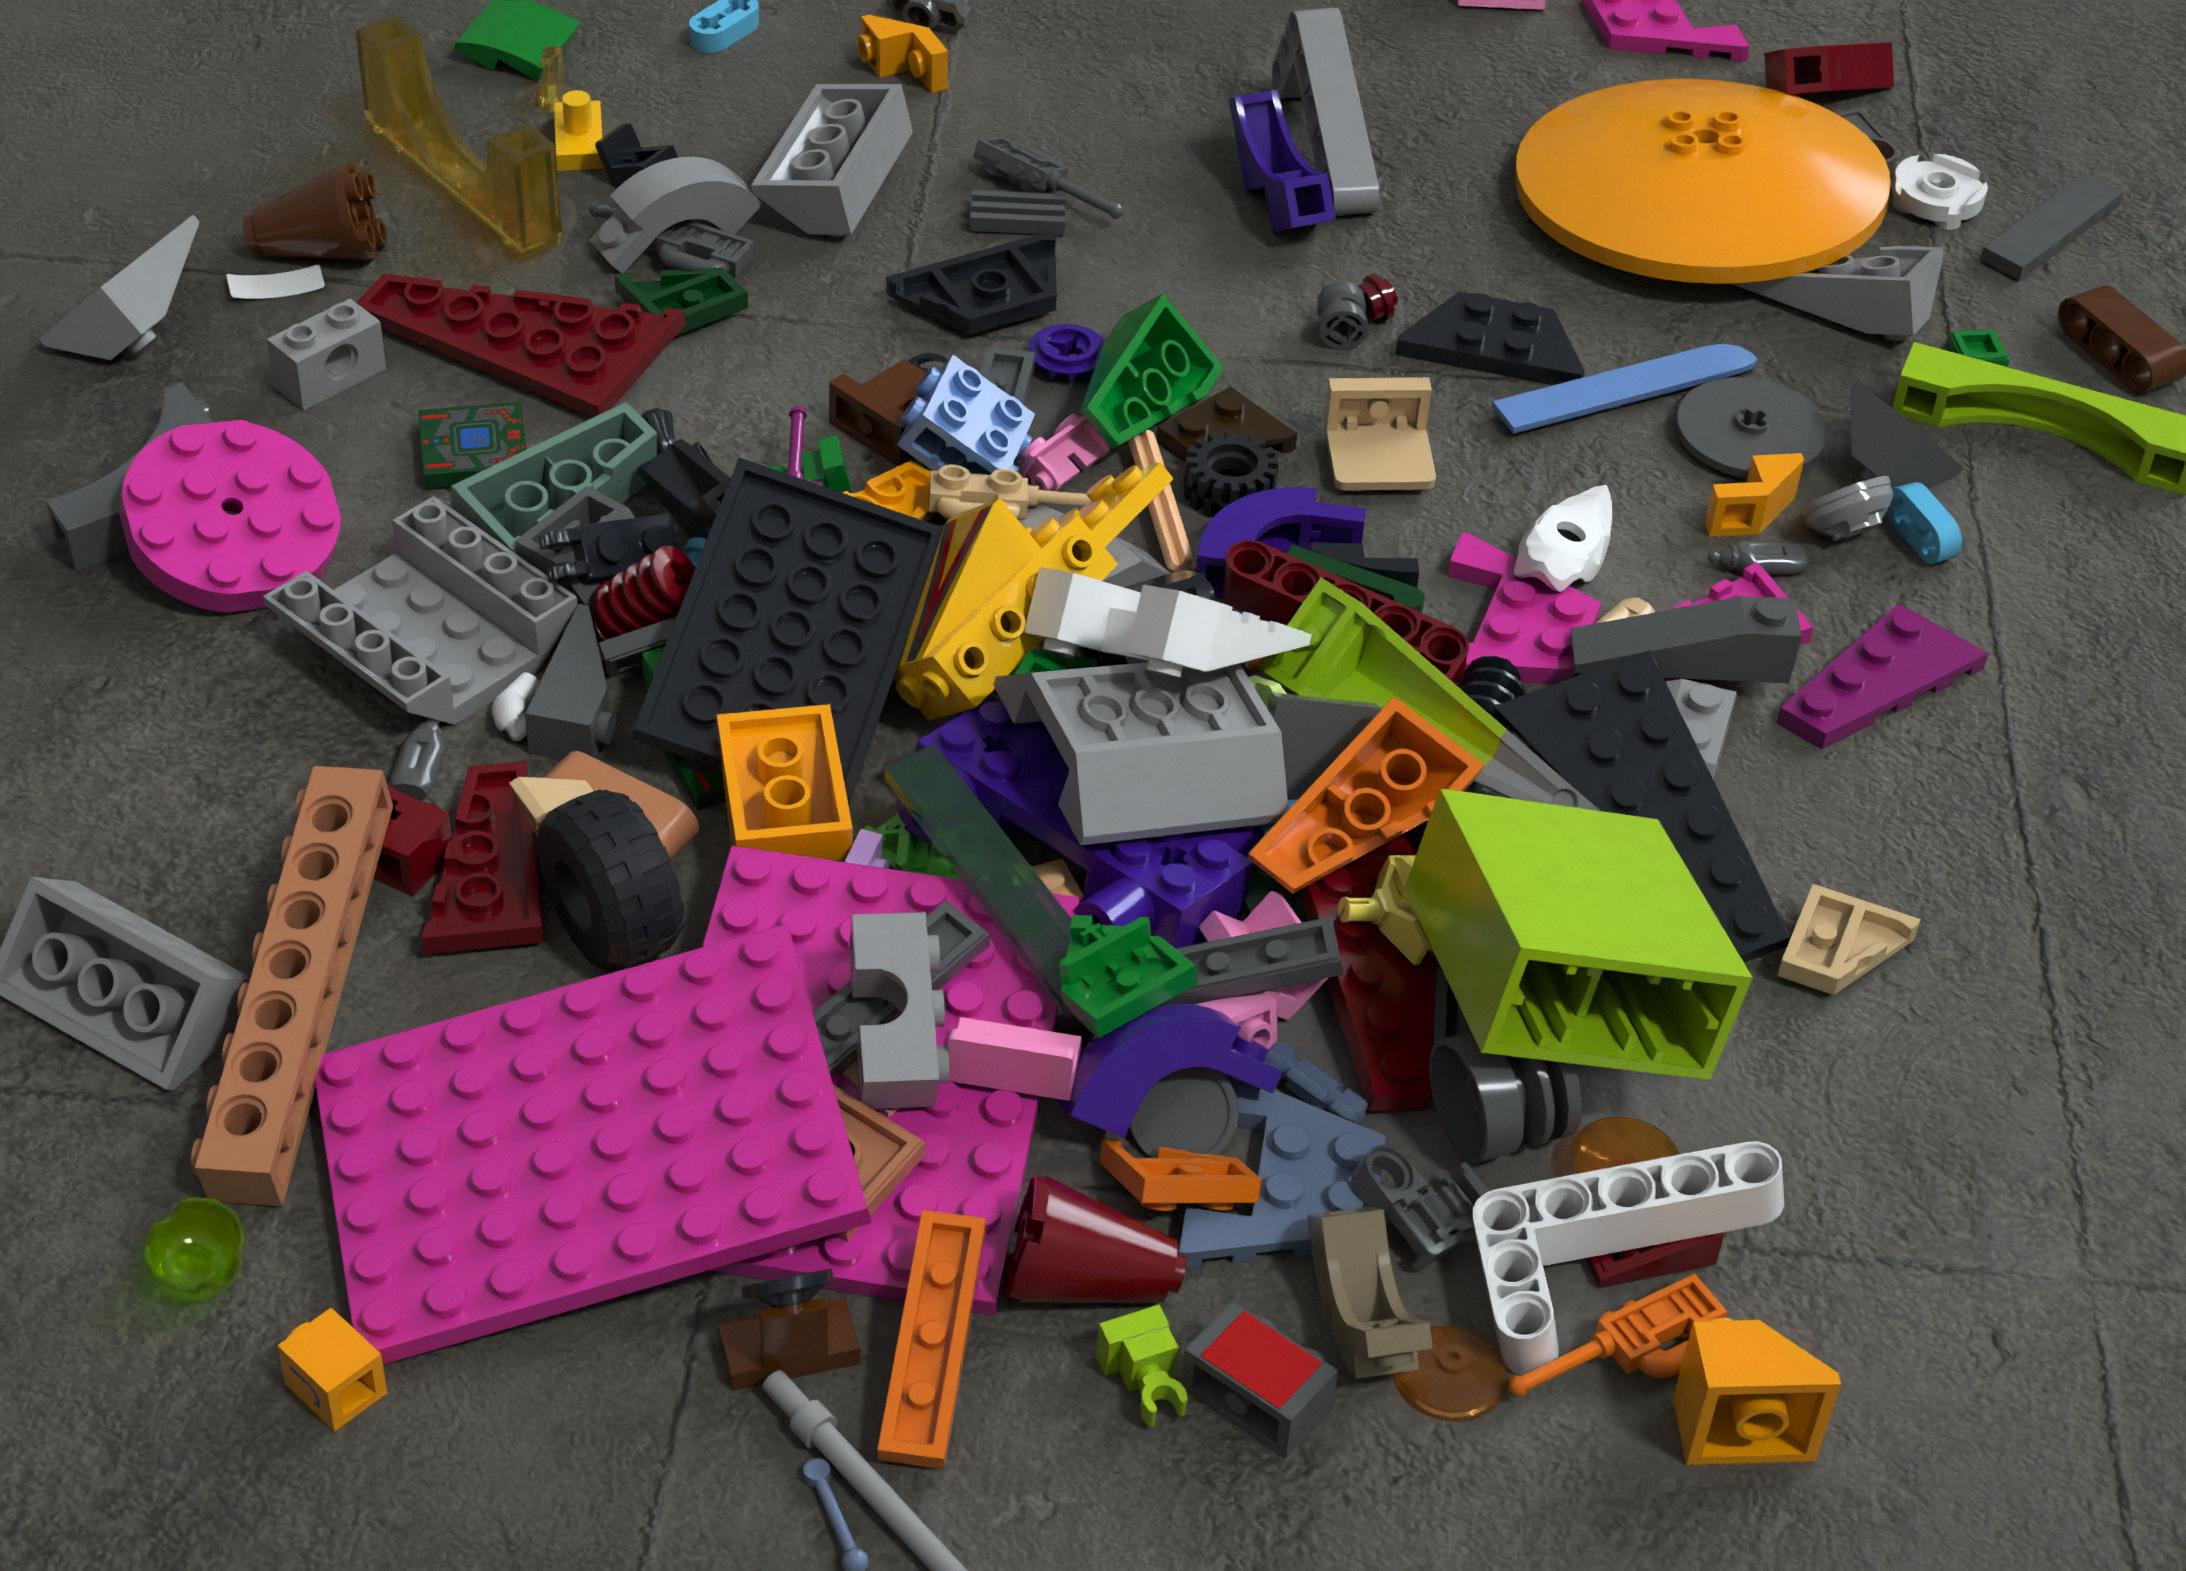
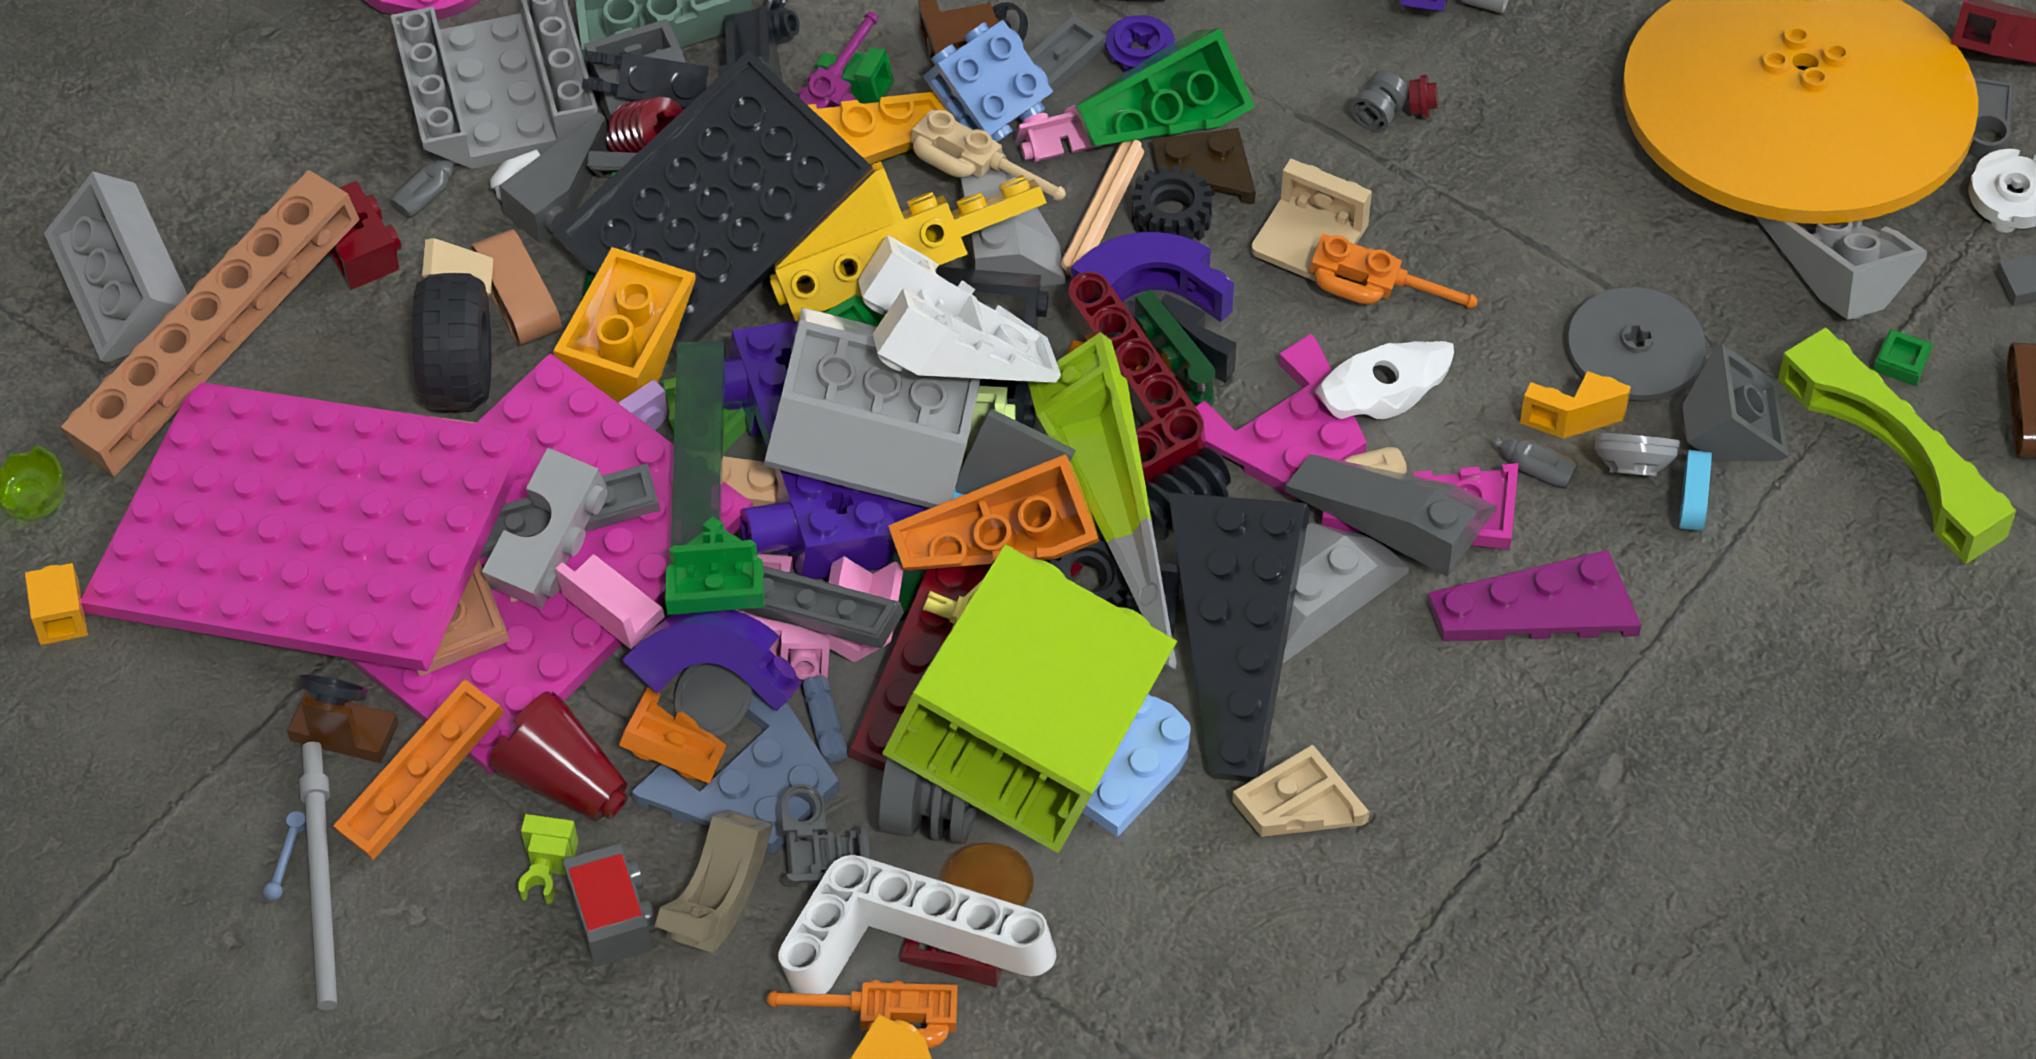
camera: 35 degrees right, 10 degrees up
dark red wing [422,761,543,954] -> none
clear orange piece [1392,1325,1508,1422] -> none
black wing [1395,291,1585,385] -> none
medium blue piece [1492,344,1758,434] -> none
none -> orange piece [1309,233,1477,309]

